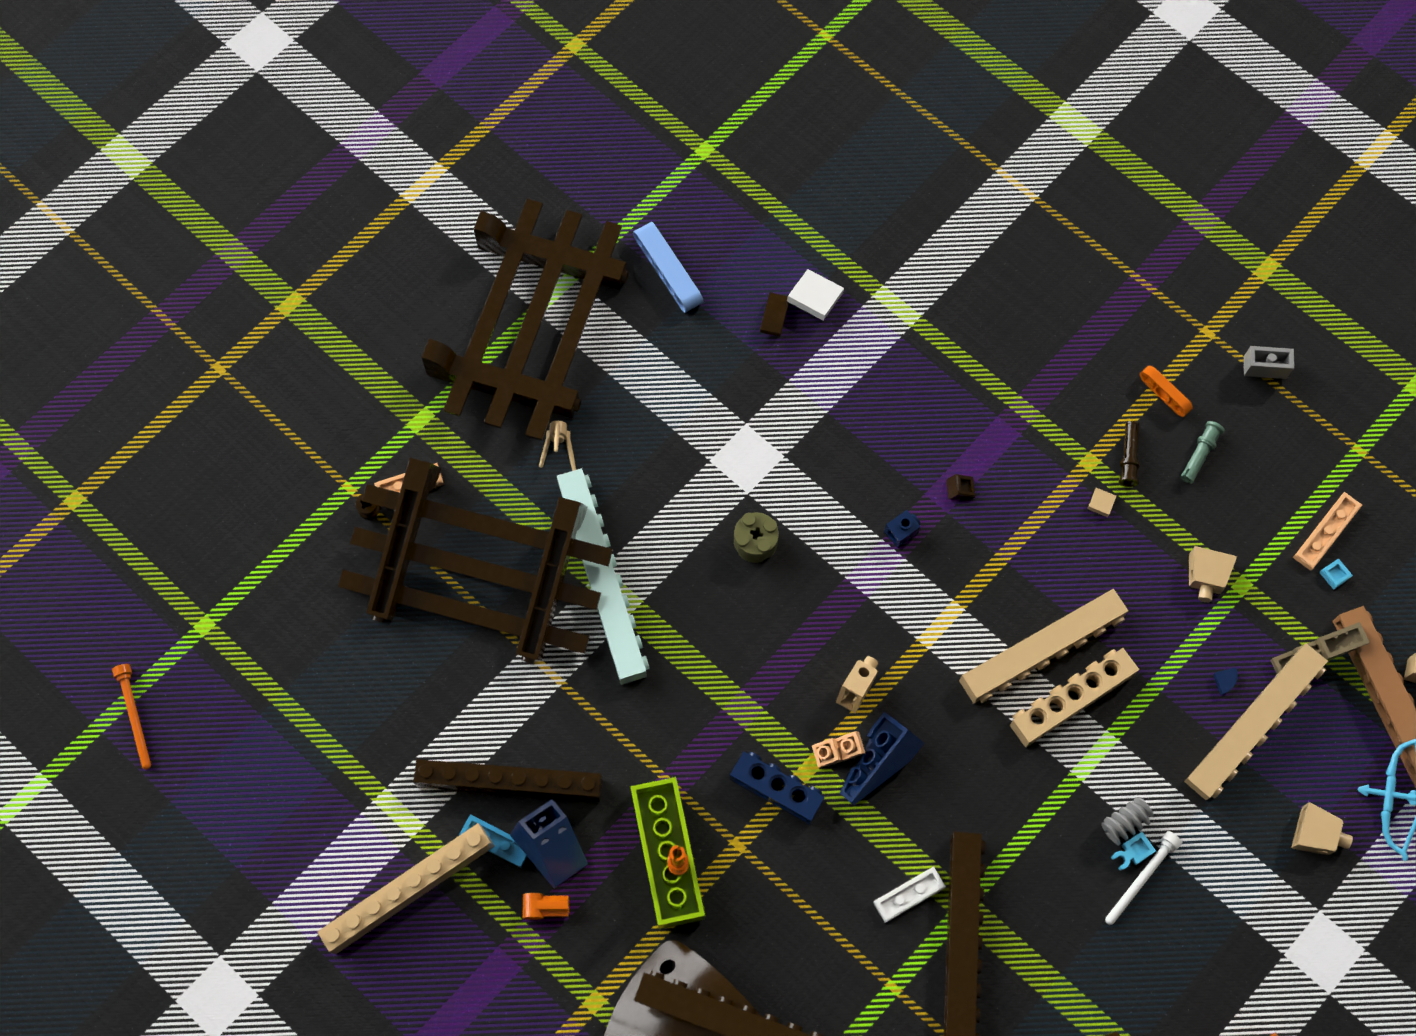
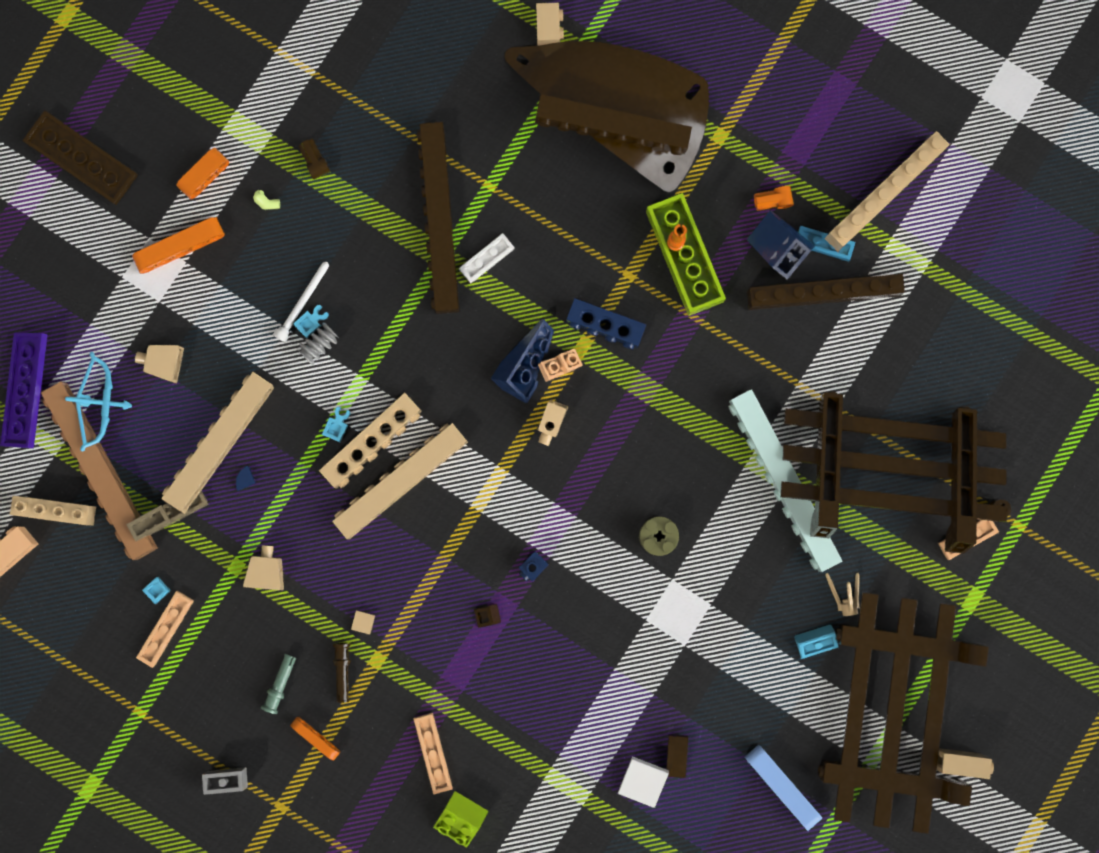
camera: 175 degrees right, 15 degrees up
none -> orange beam [132,217,225,274]
none -> yellowish green arm [253,190,280,210]
none -> medium azure plate [322,406,350,443]
none -> light nougat tile [413,712,453,794]
none -> lime slope [433,791,488,848]
none -> medium azure slope [795,625,838,659]
none -> tan brick [936,748,994,779]

